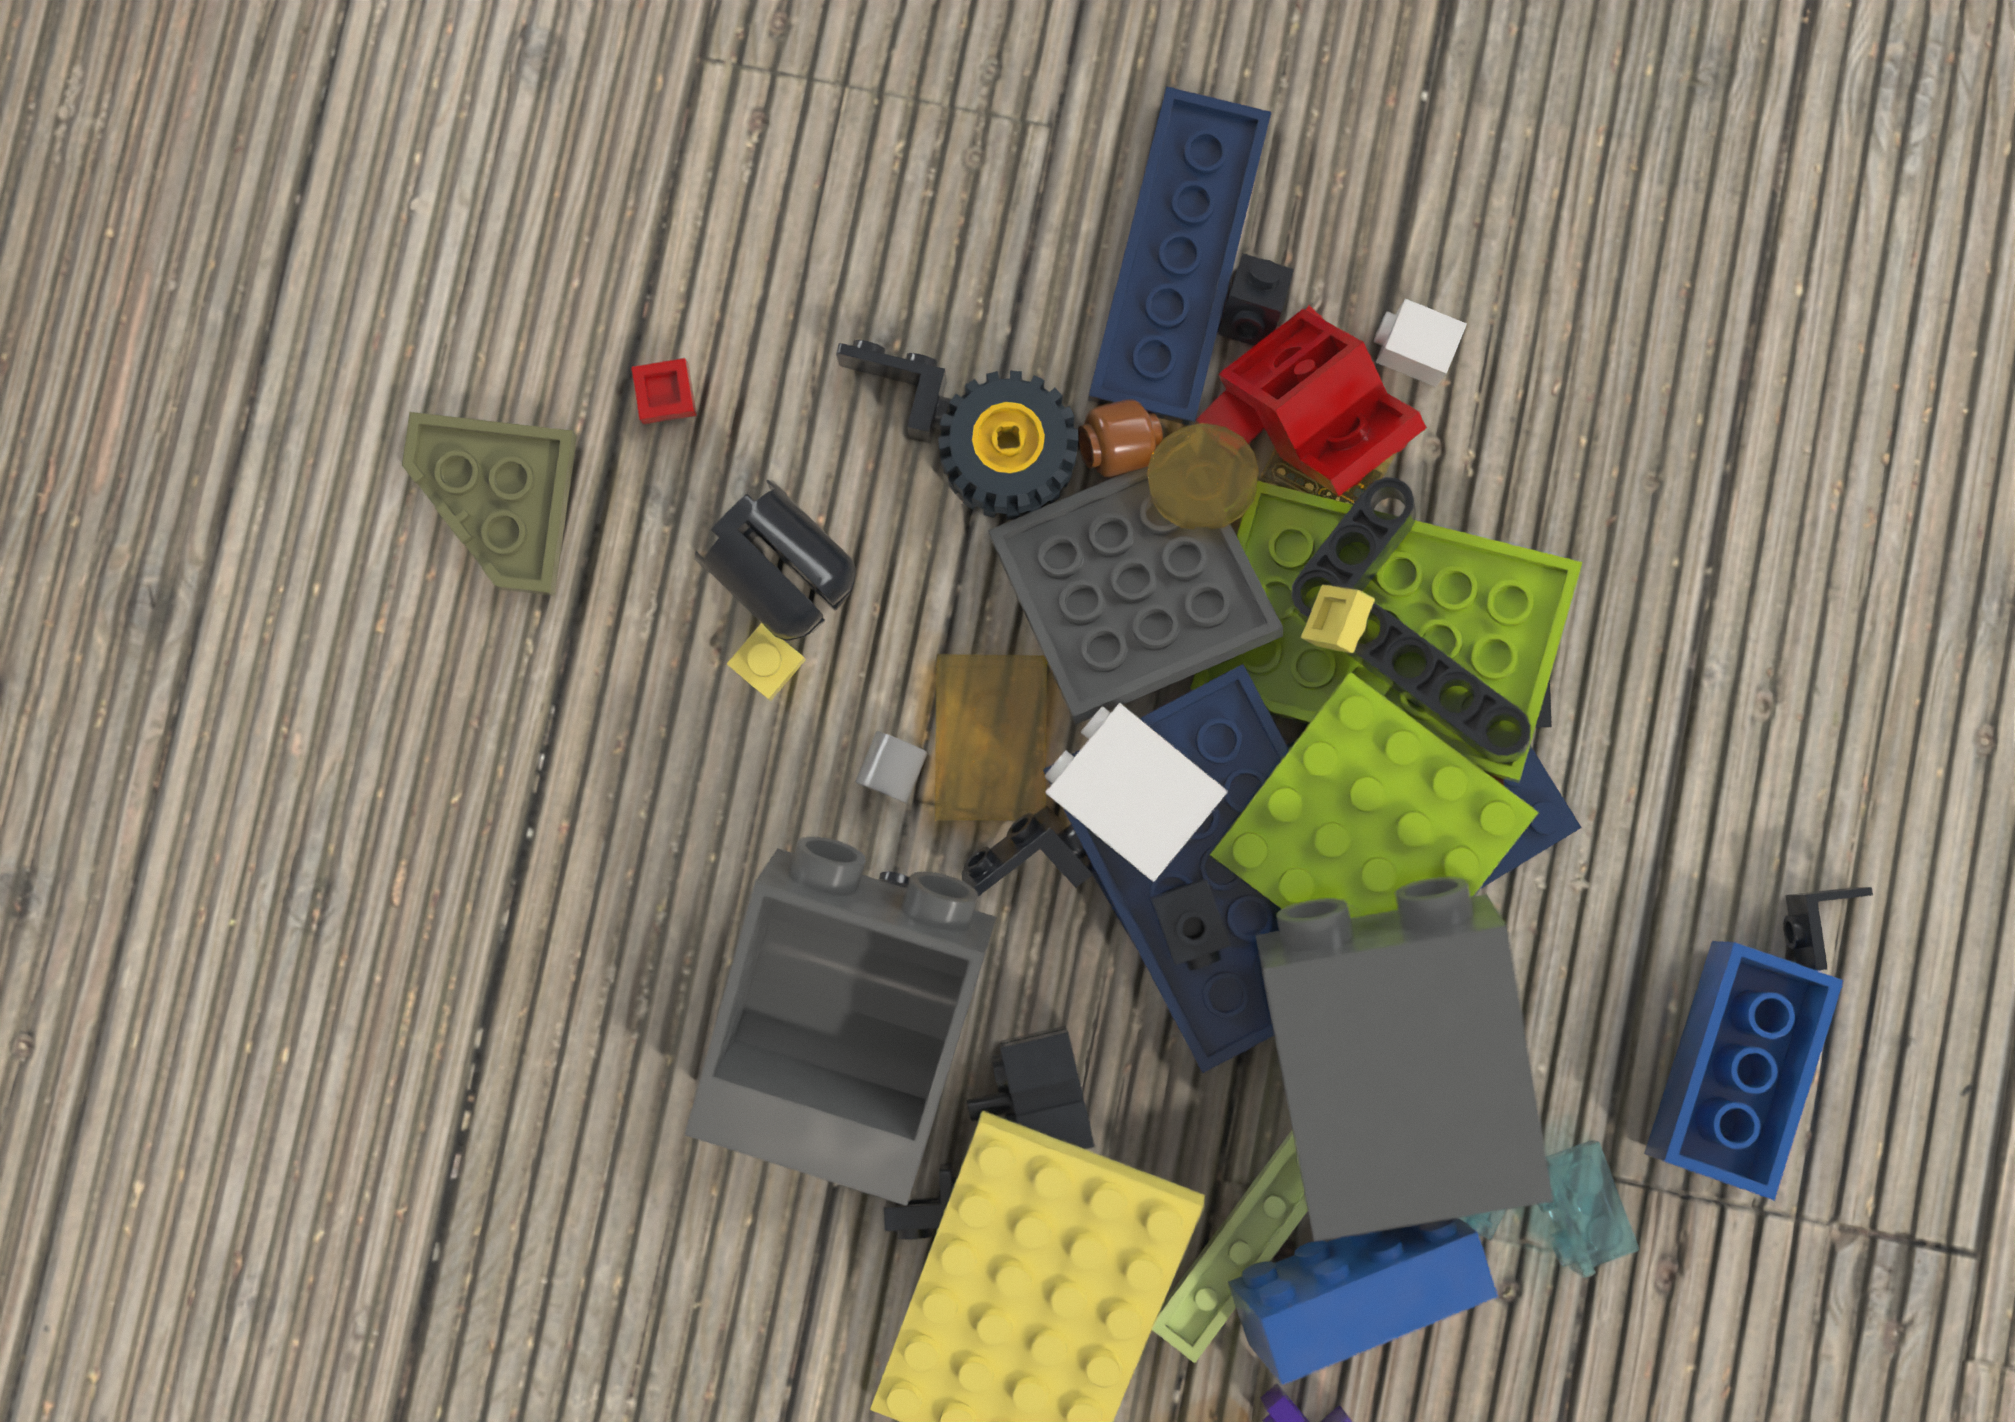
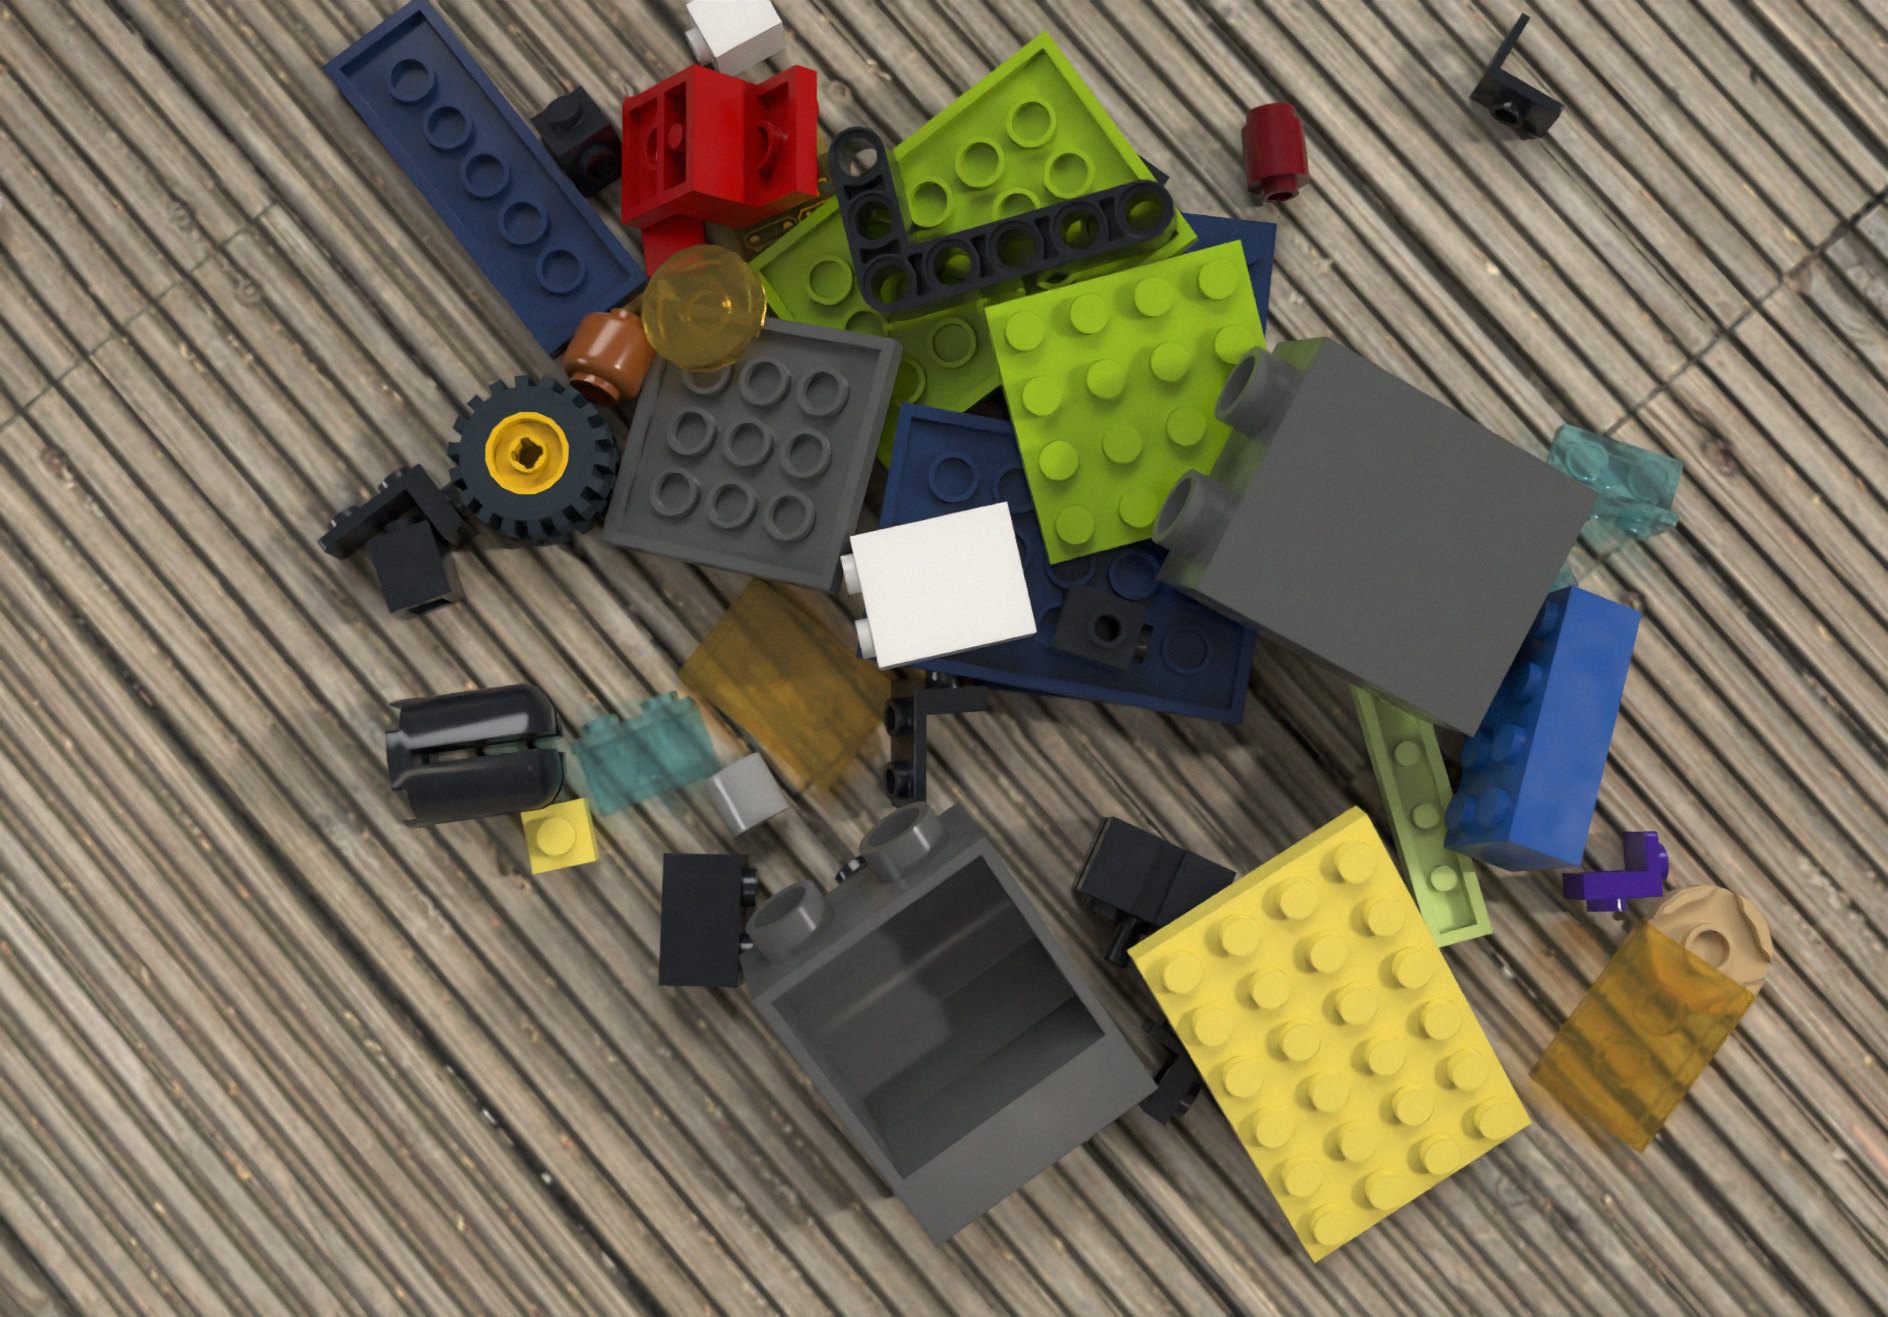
camera: 55 degrees left, 0 degrees up
olive plate [402,412,577,596] -> none
red plate [631,358,697,425] -> none
light yellow plate [1301,585,1375,653] -> none
blue brick [1644,941,1844,1201] -> none
none -> black brick [366,516,467,620]
none -> clear light blue bracket [568,691,723,817]
none -> black brick [659,853,759,987]
none -> dark red brick [1241,103,1310,203]

